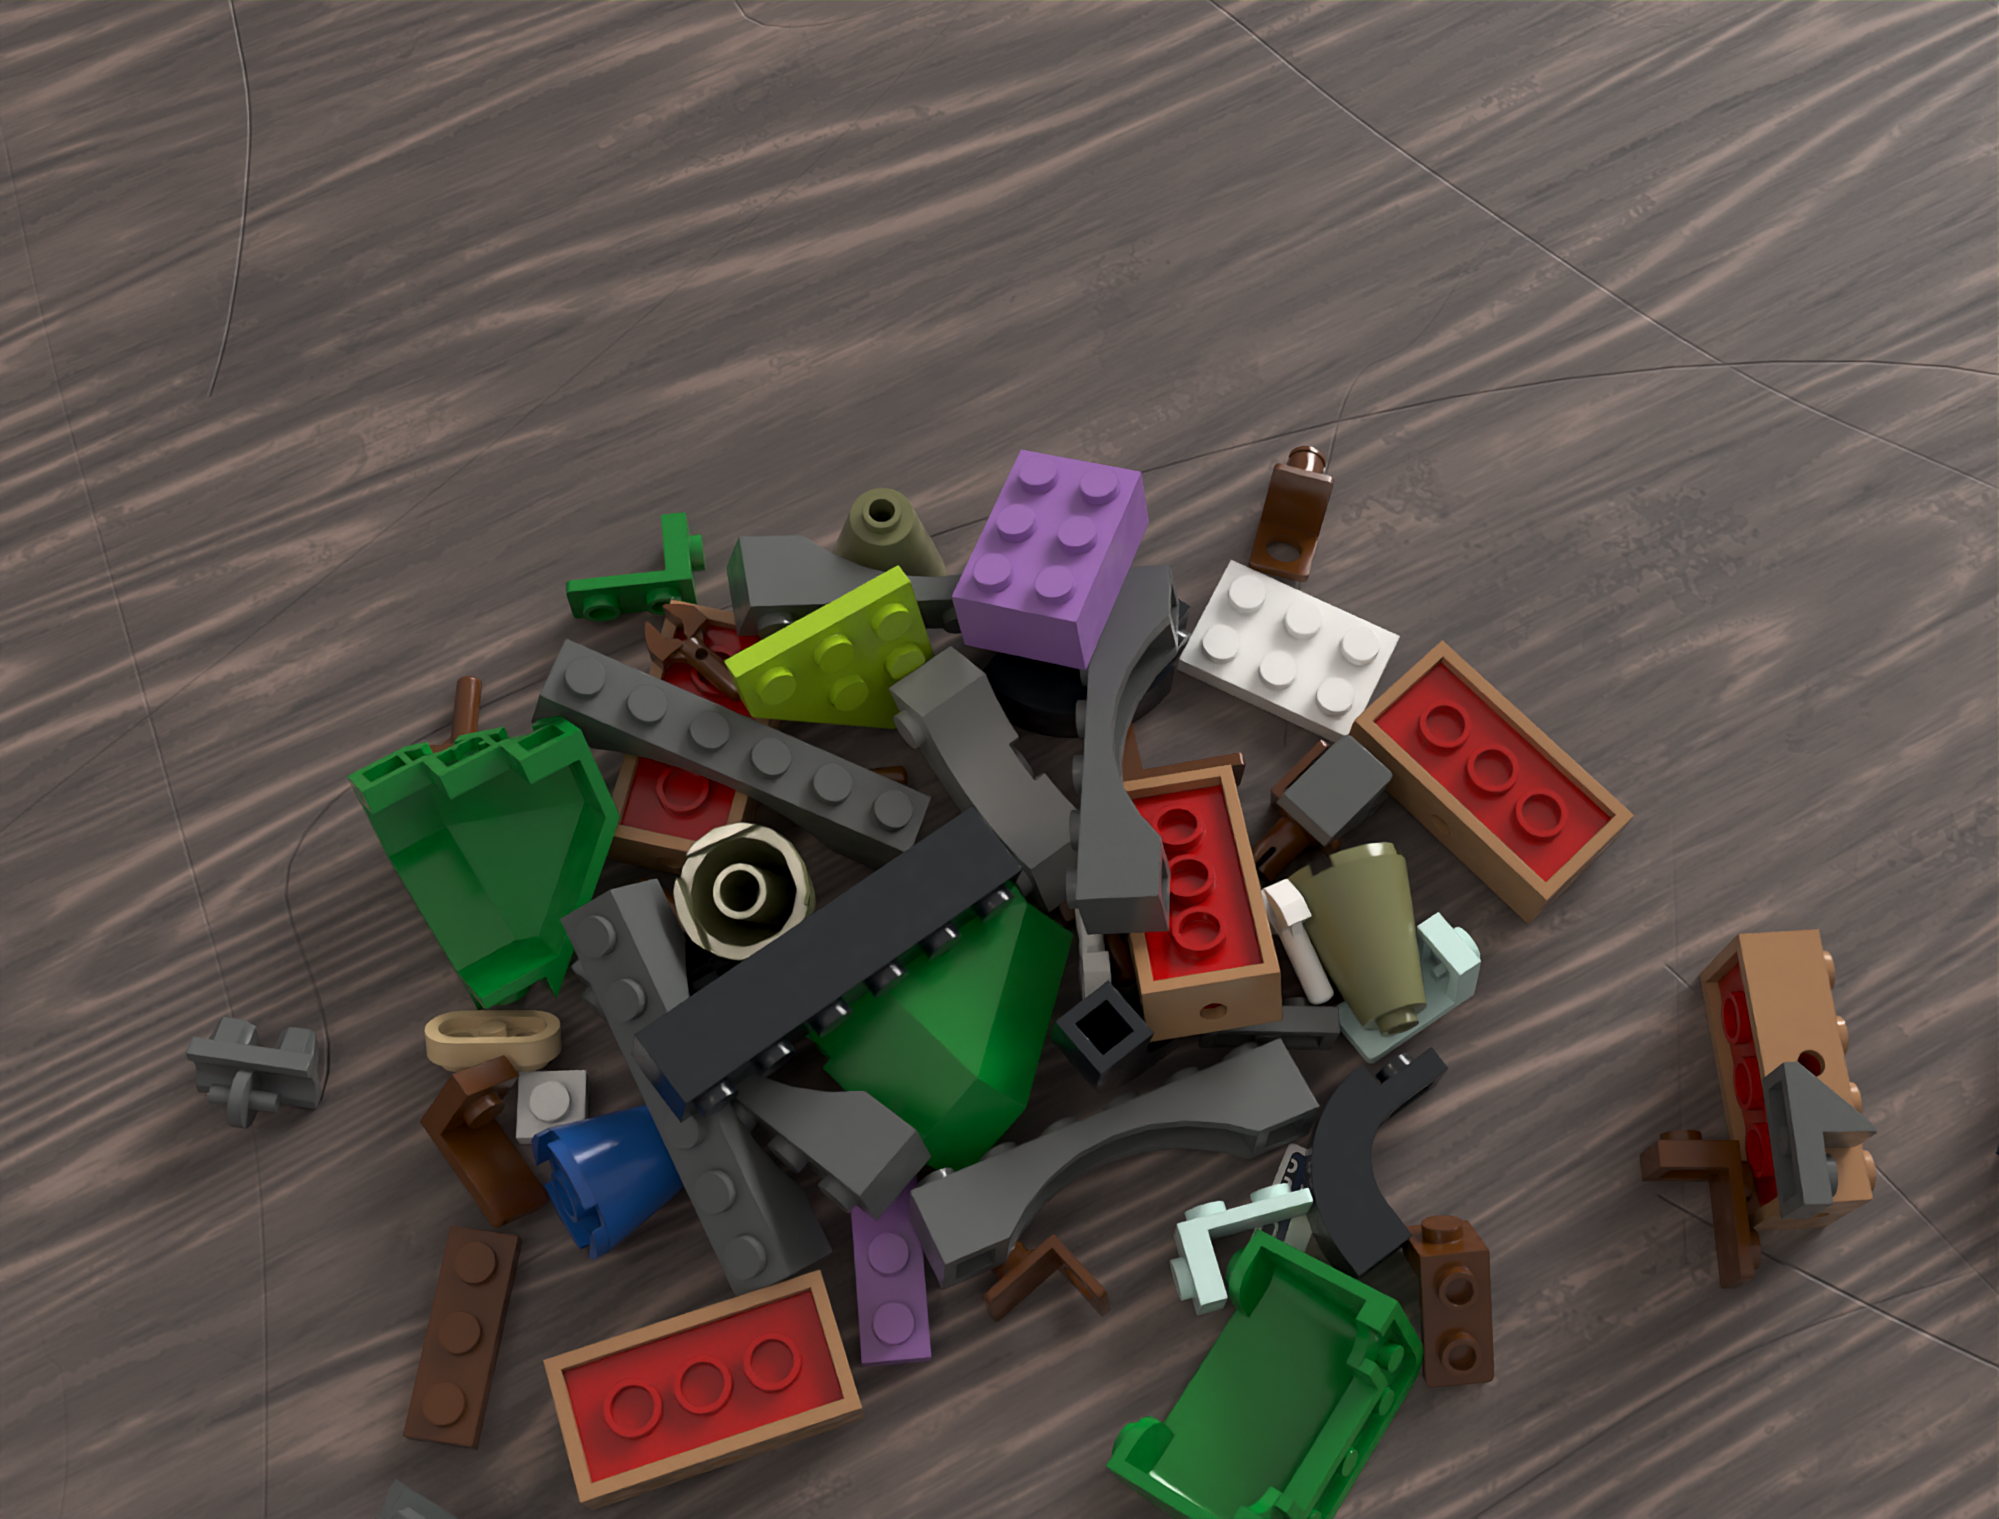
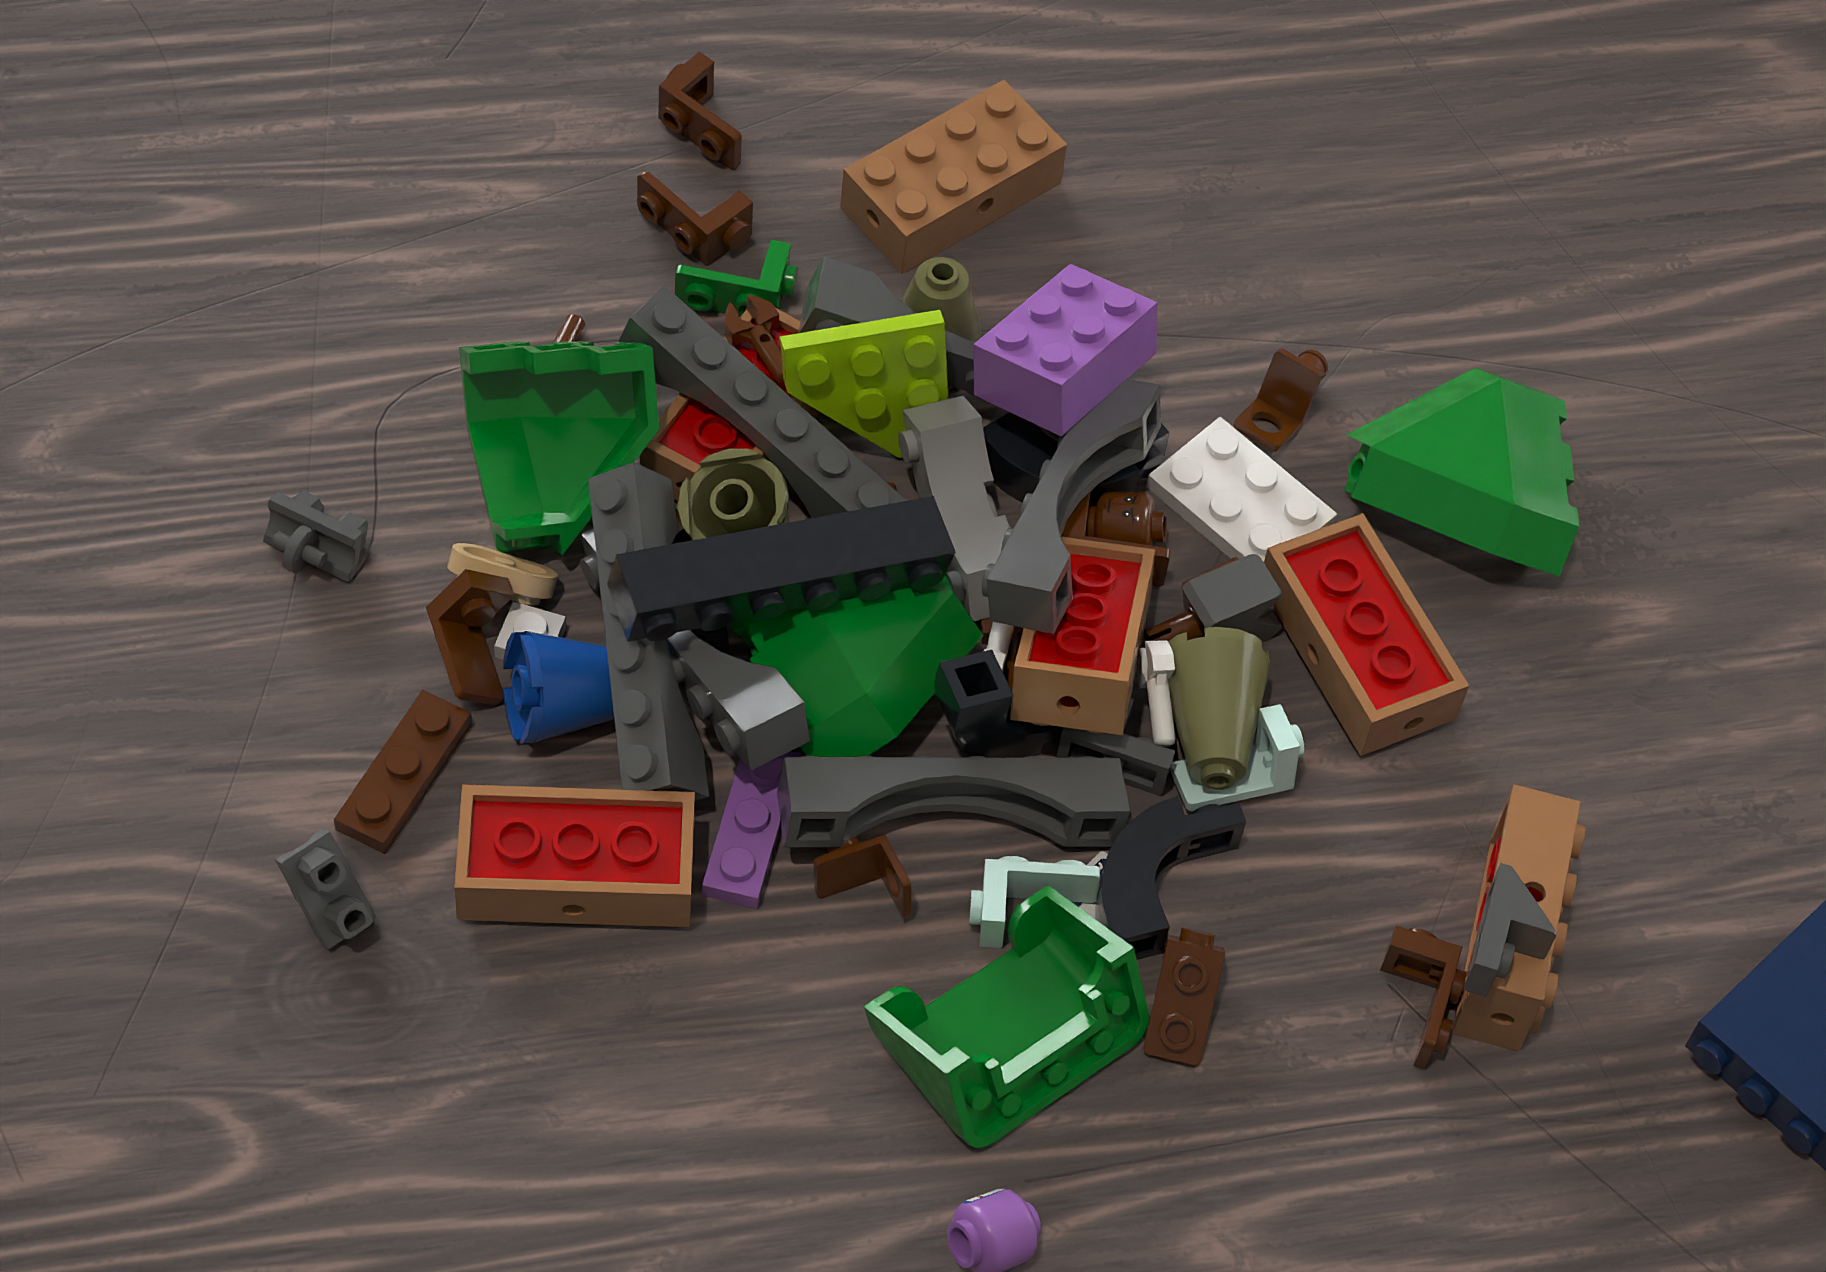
camera: 15 degrees right, 10 degrees down
none -> reddish brown bracket [637,170,753,267]
none -> reddish brown bracket [658,51,742,170]
none -> medium nougat brick [840,80,1067,274]
none -> reddish brown head [1086,492,1167,546]
none -> green panel [1344,367,1579,576]

